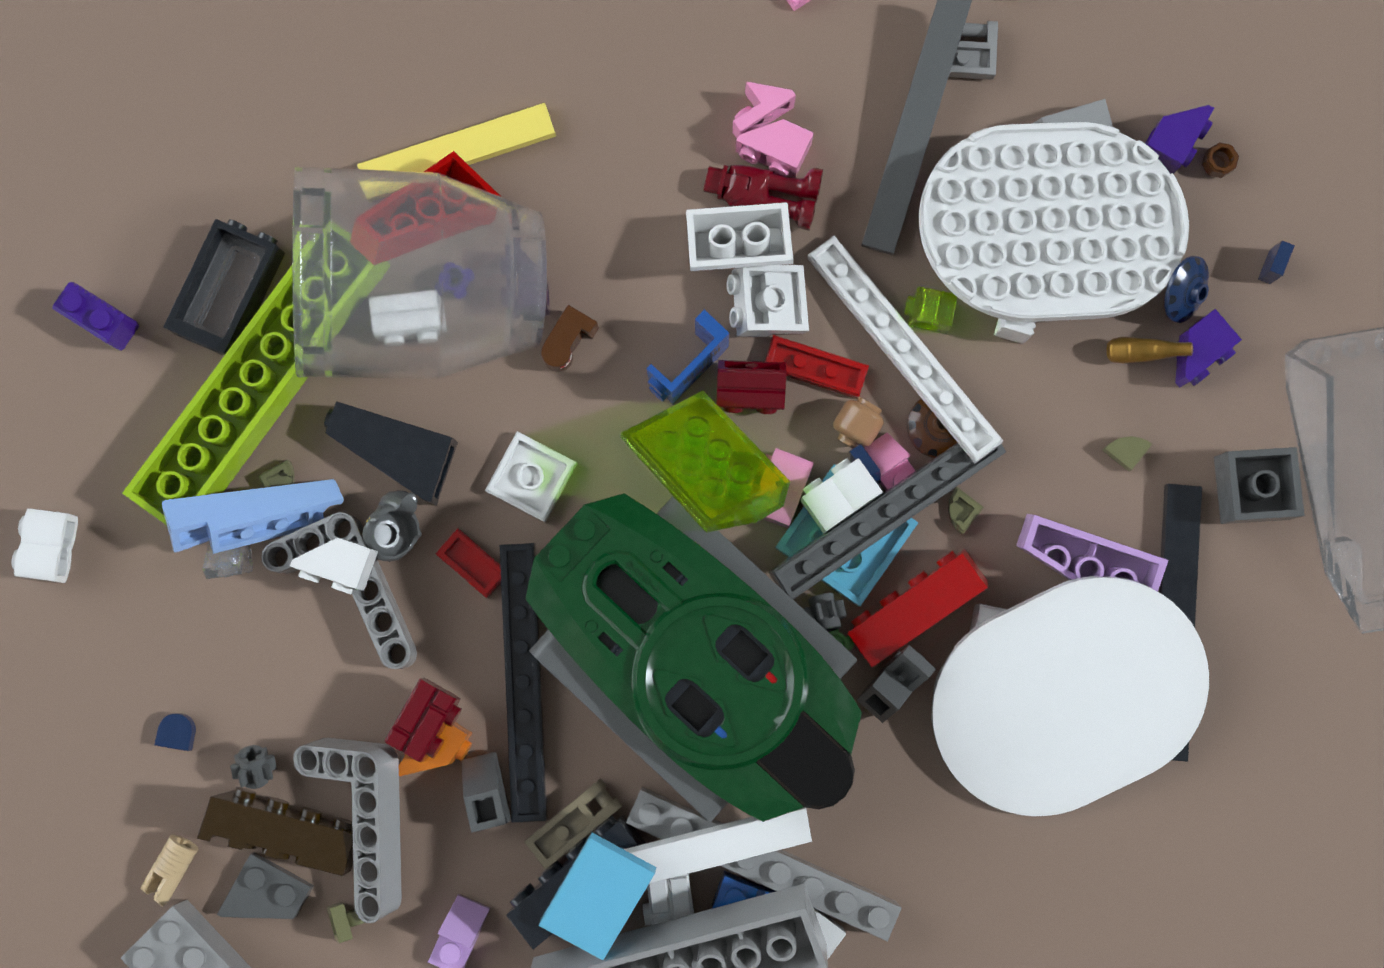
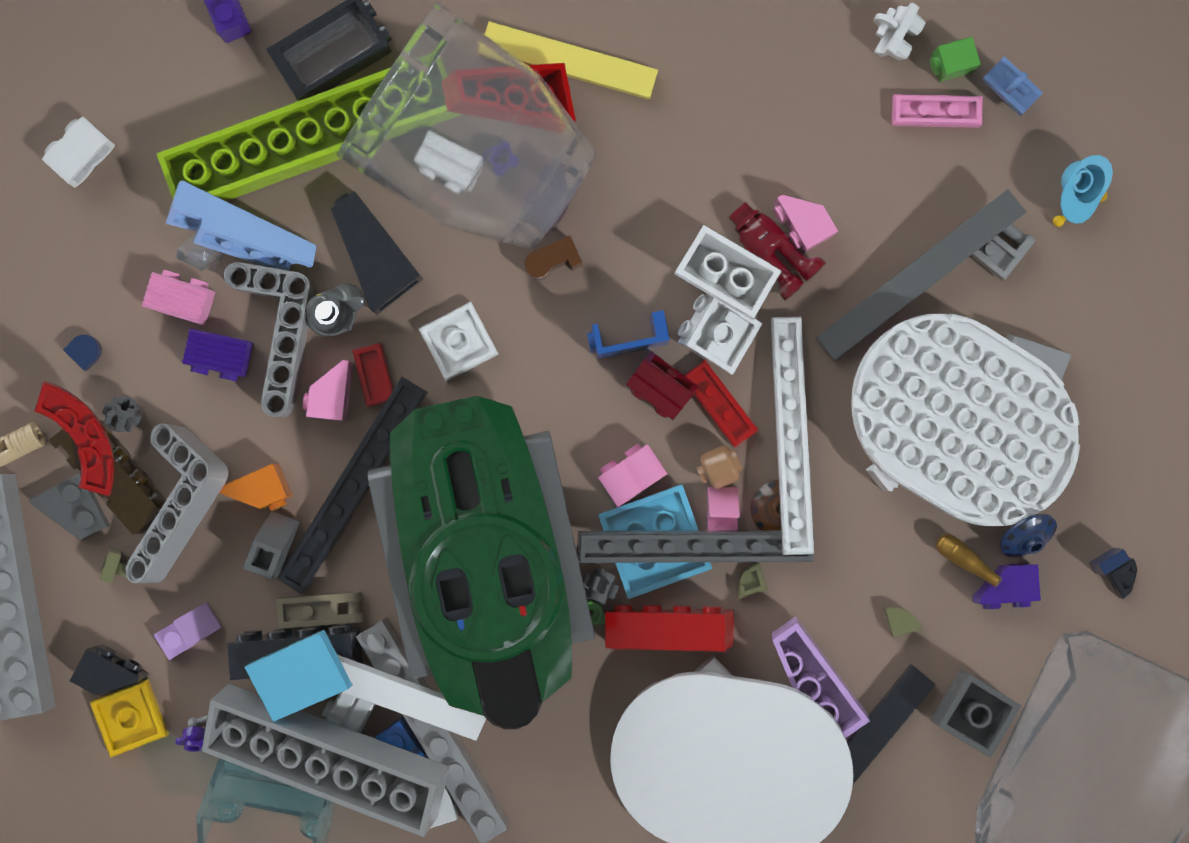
camera: 30 degrees right, 5 degrees up
olive tile [258,459,295,488] -> none
white slope [290,538,378,594] -> none
dark red brick [384,678,462,762] -> none
clear neon green slope [620,391,790,533] -> none
bright pink slope [733,82,796,138] -> none
white brick [800,458,883,534] -> none
dark blue tile [849,444,881,484] -> none
dark grey brick [857,645,935,723] -> none
clear neon green brick [904,286,957,334] -> none
dark purple slope [1145,105,1214,174] -> none
reddish brown tile [1202,142,1239,178] -> none
none -> red tile [34,381,115,496]
none -> bright pink brick [142,270,216,326]
none -> dark purple brick [182,329,254,382]
none -> bright pink slope [303,360,353,421]
none -> black tile [1106,558,1137,599]

